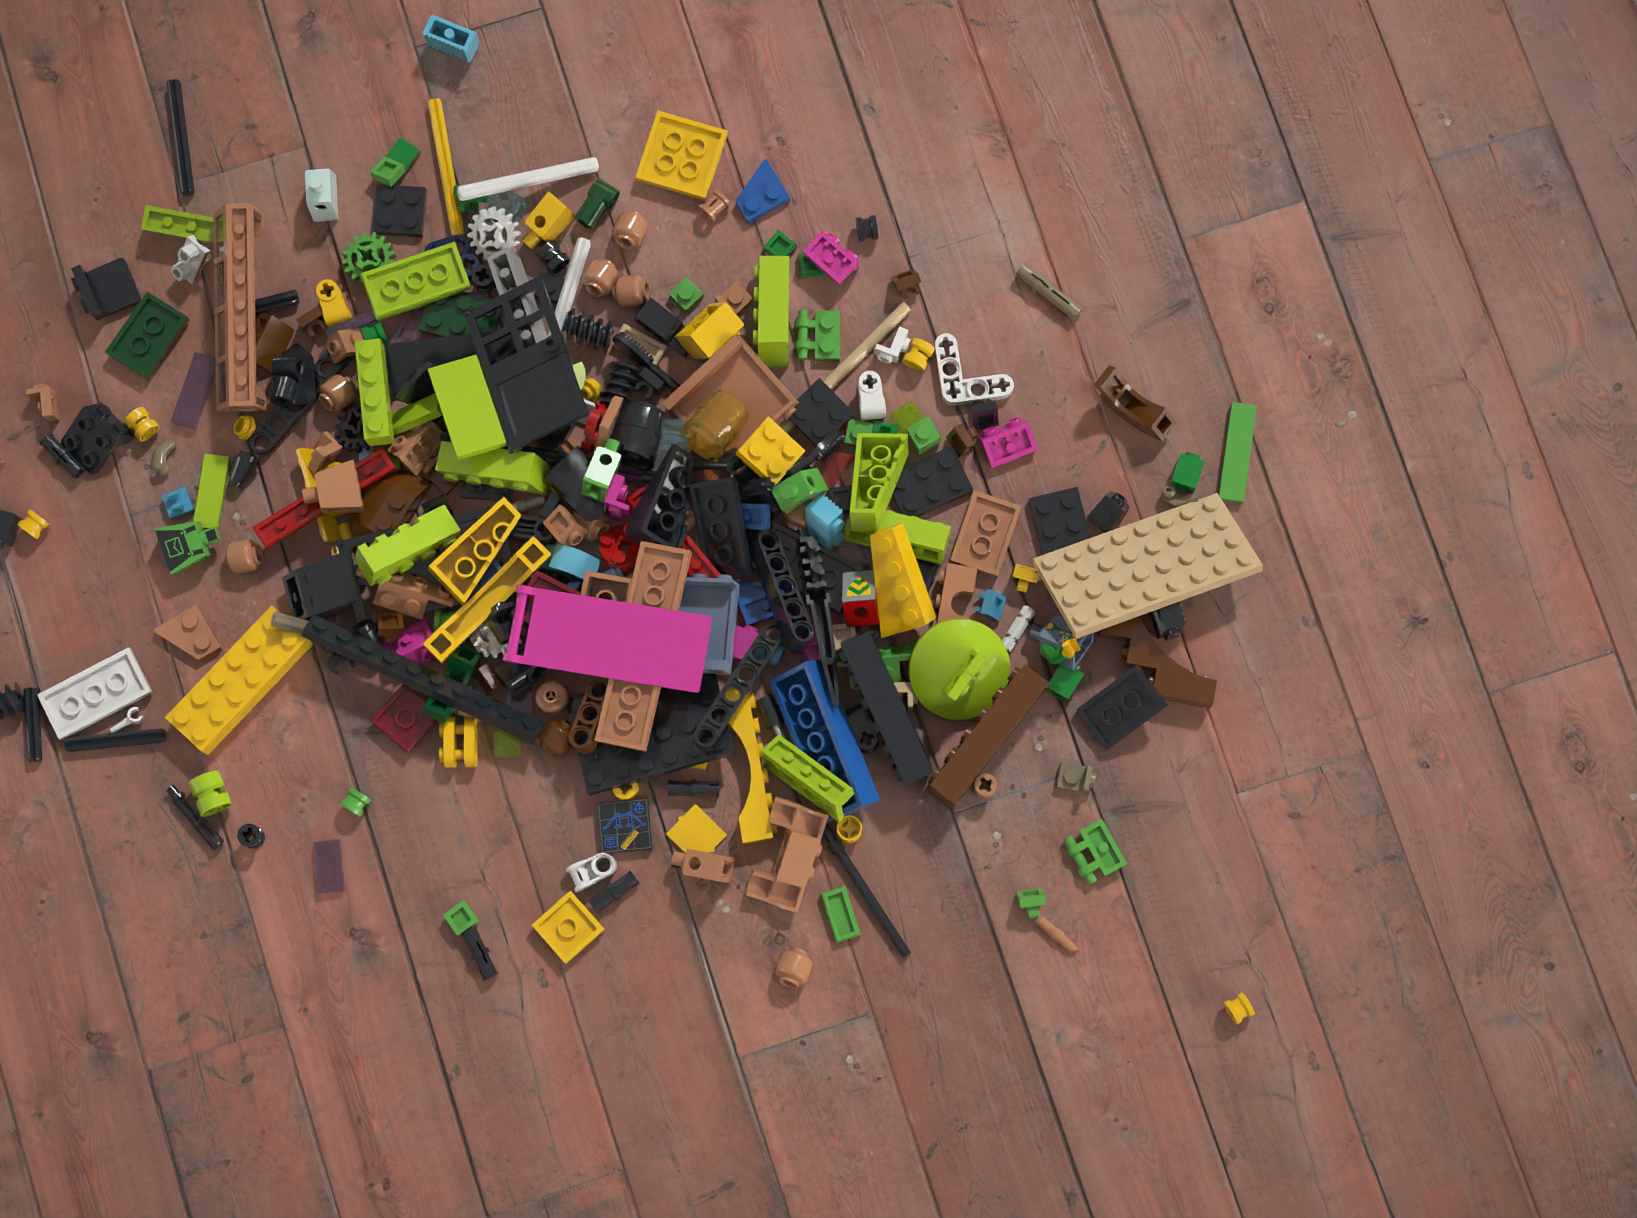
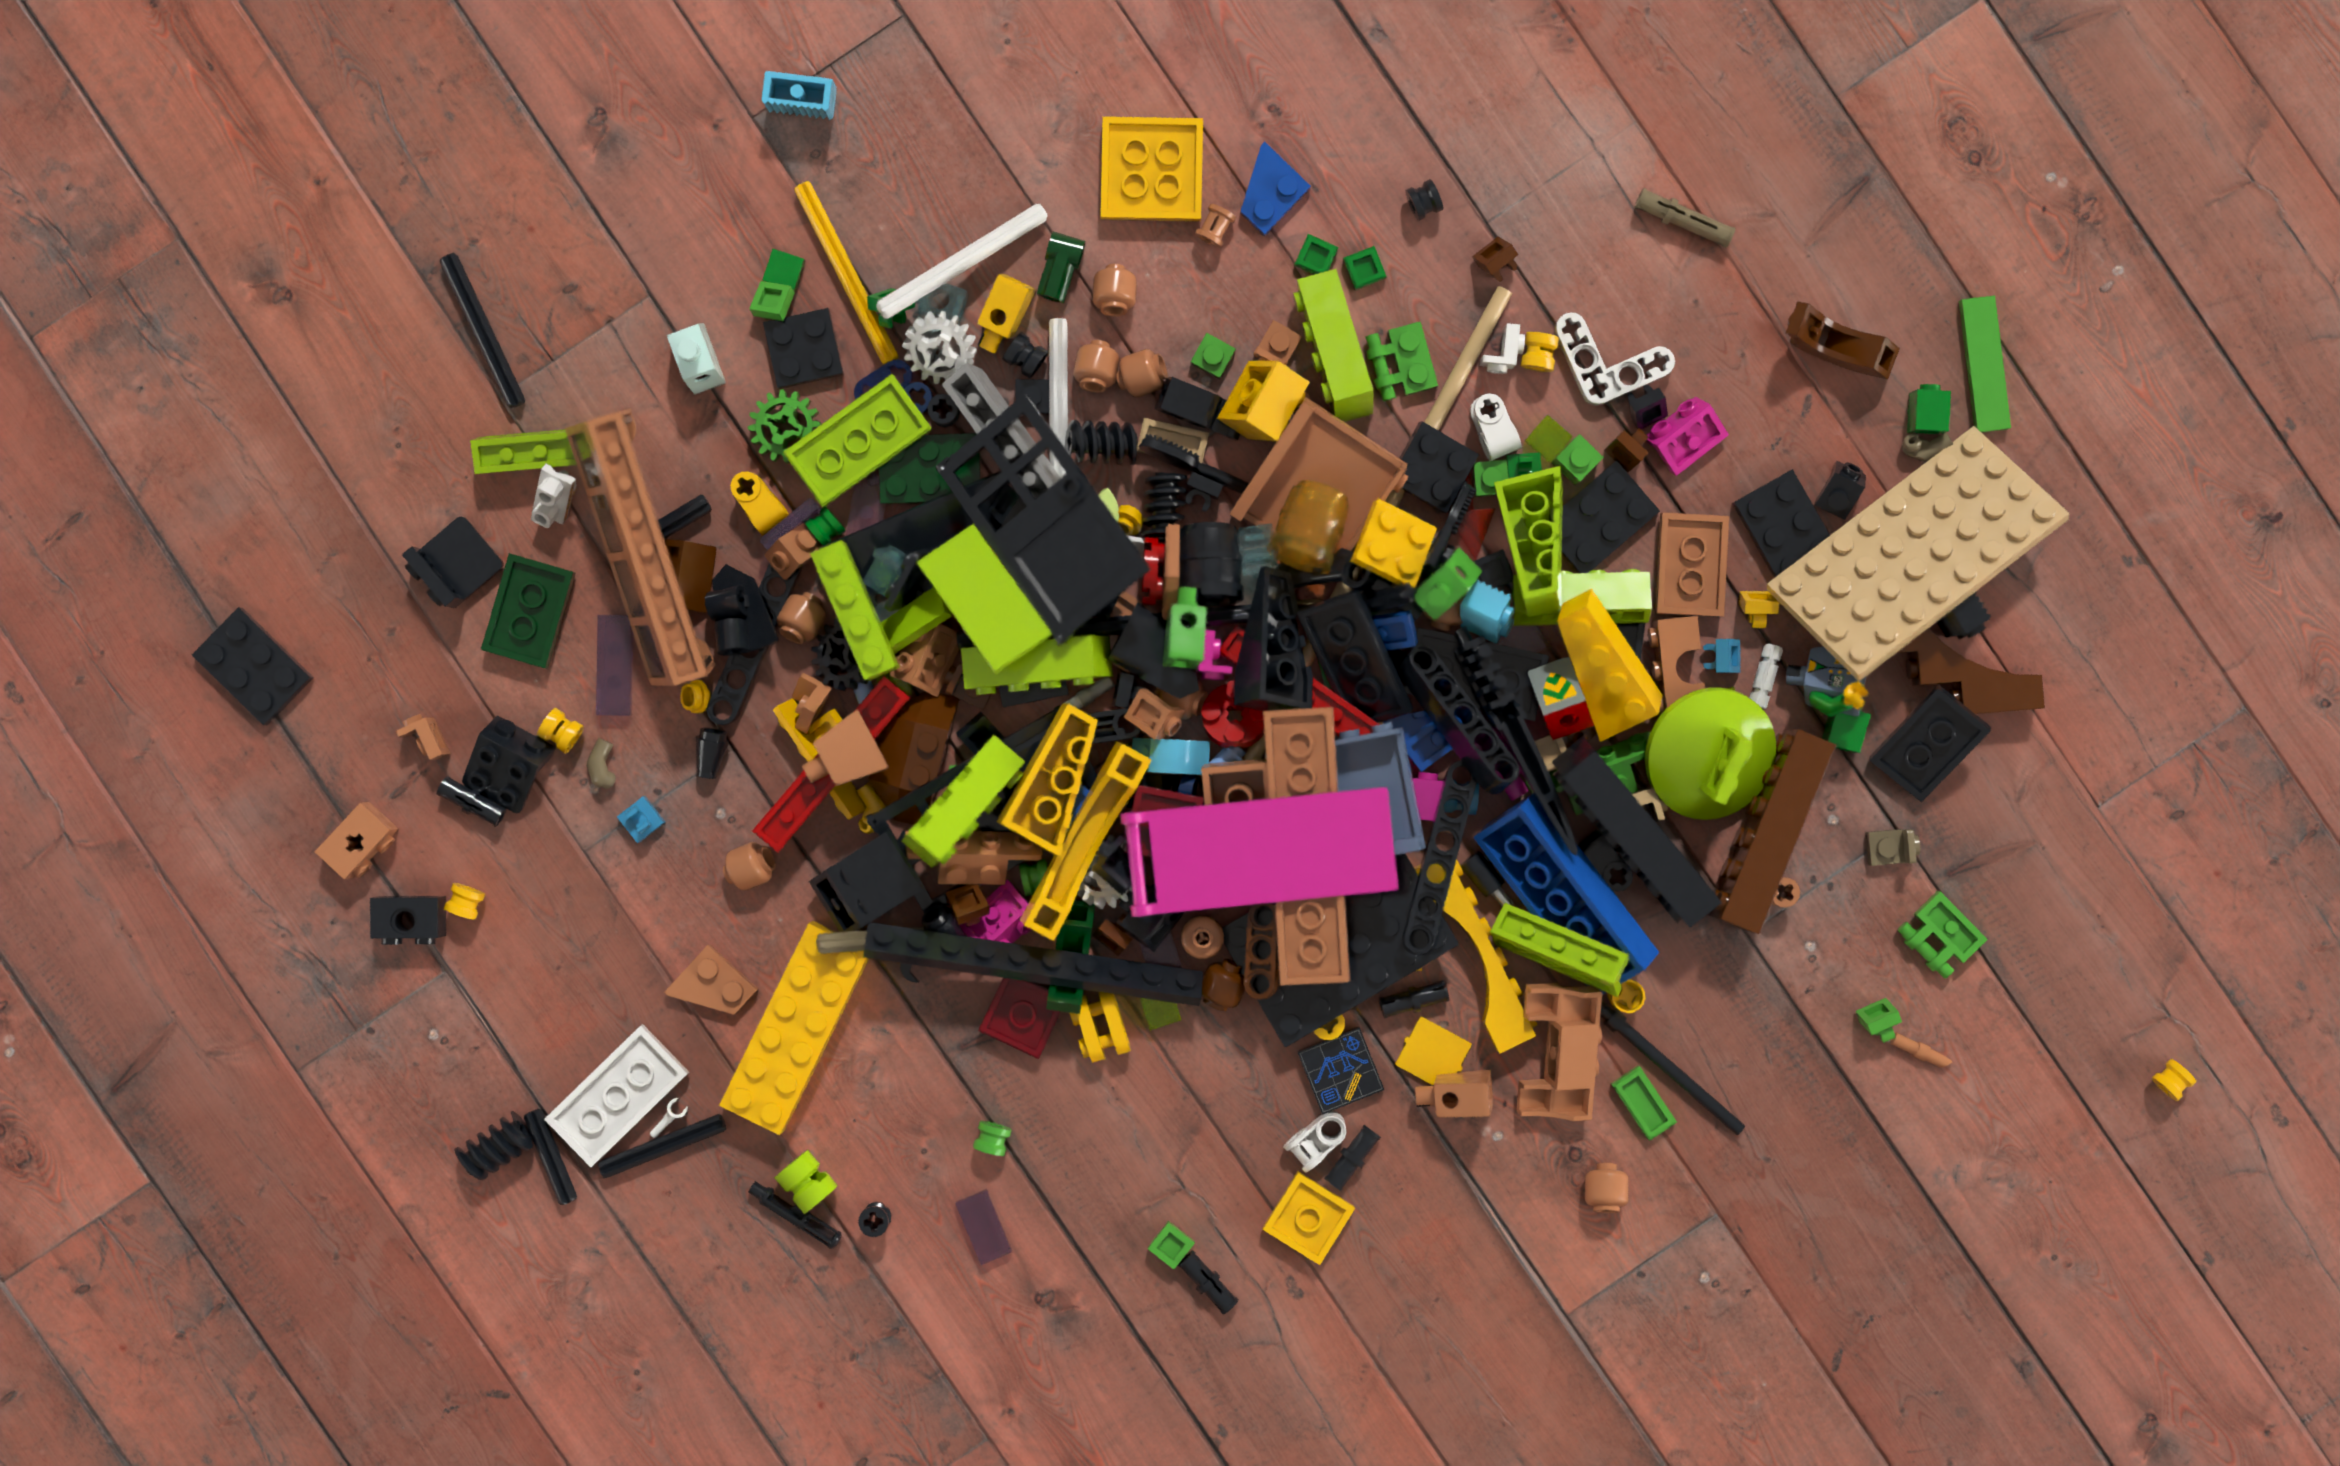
camera: 20 degrees left, 10 degrees up
torso [155,522,221,574] -> none
lime tile [193,454,231,531] -> none
reddish brown tile [296,307,327,338] -> none
dark pink bracket [802,230,859,286] -> none
none -> clear light blue bracket [863,546,906,597]

